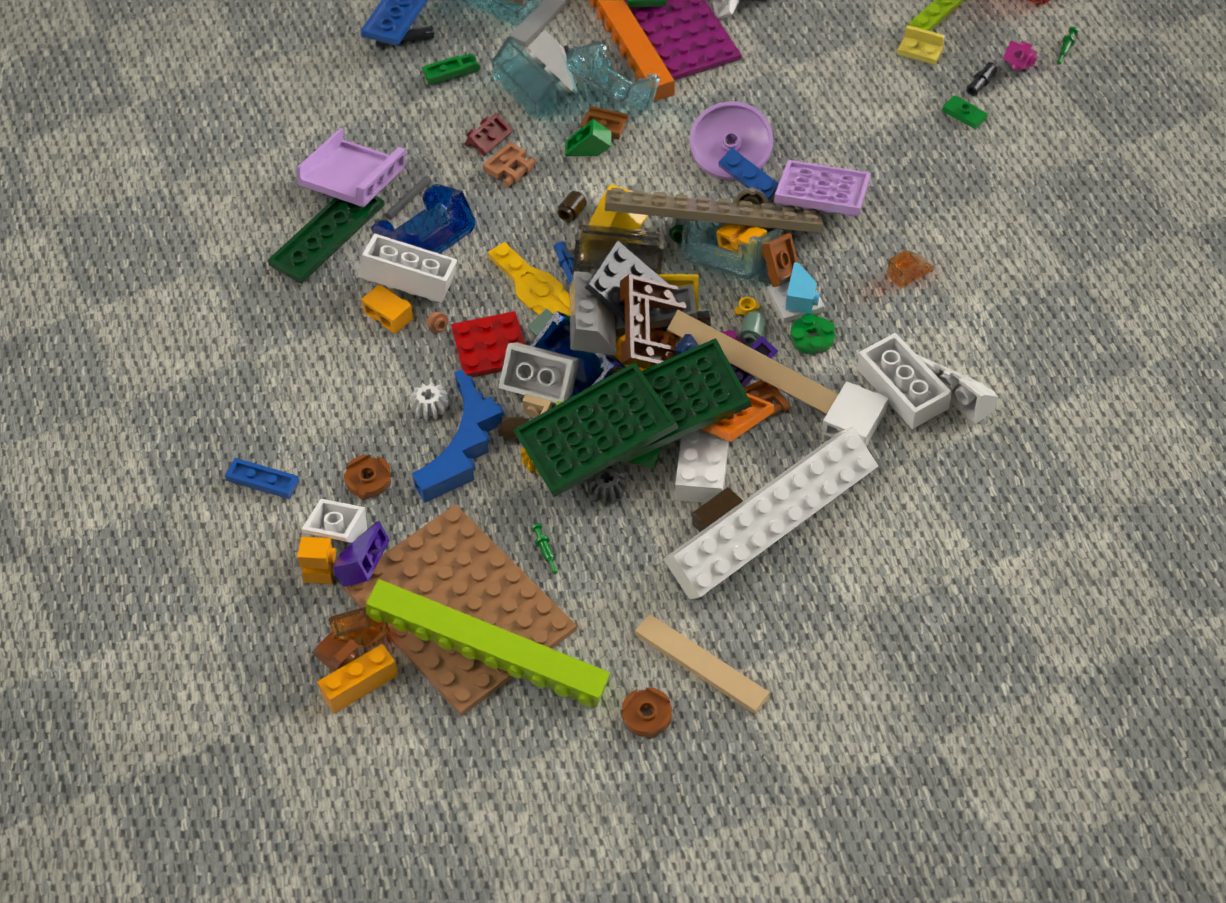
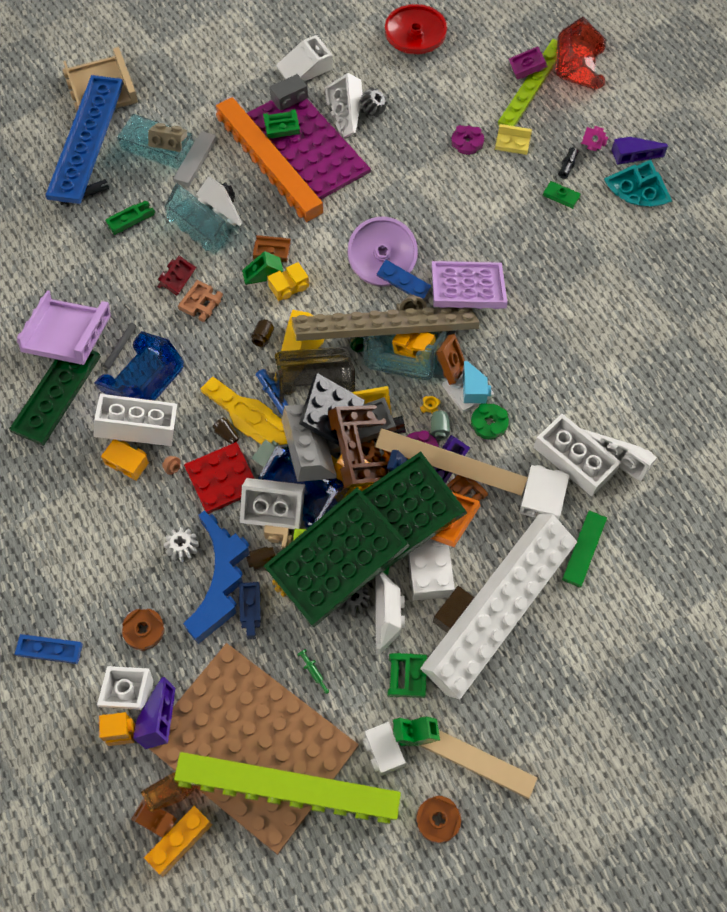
camera: 15 degrees left, 10 degrees up
clear light blue windscreen [566,41,660,112] -> none
clear orange slope [887,250,934,289] -> none
green piece [1057,26,1079,65] -> none
none -> dark brown cone [212,417,240,444]
none -> dark blue hinge [239,582,261,640]
none -> yellow brick [267,262,309,301]
none -> white brick [362,722,406,776]
none -> white wedge [375,572,405,655]
none -> green plate [387,653,427,698]
none -> green brick [393,716,440,746]
none -> magenta plate [451,125,484,155]
none -> green tile [562,510,607,588]
none -> teal brick [604,159,672,207]
none -> dark purple slope [611,136,668,165]

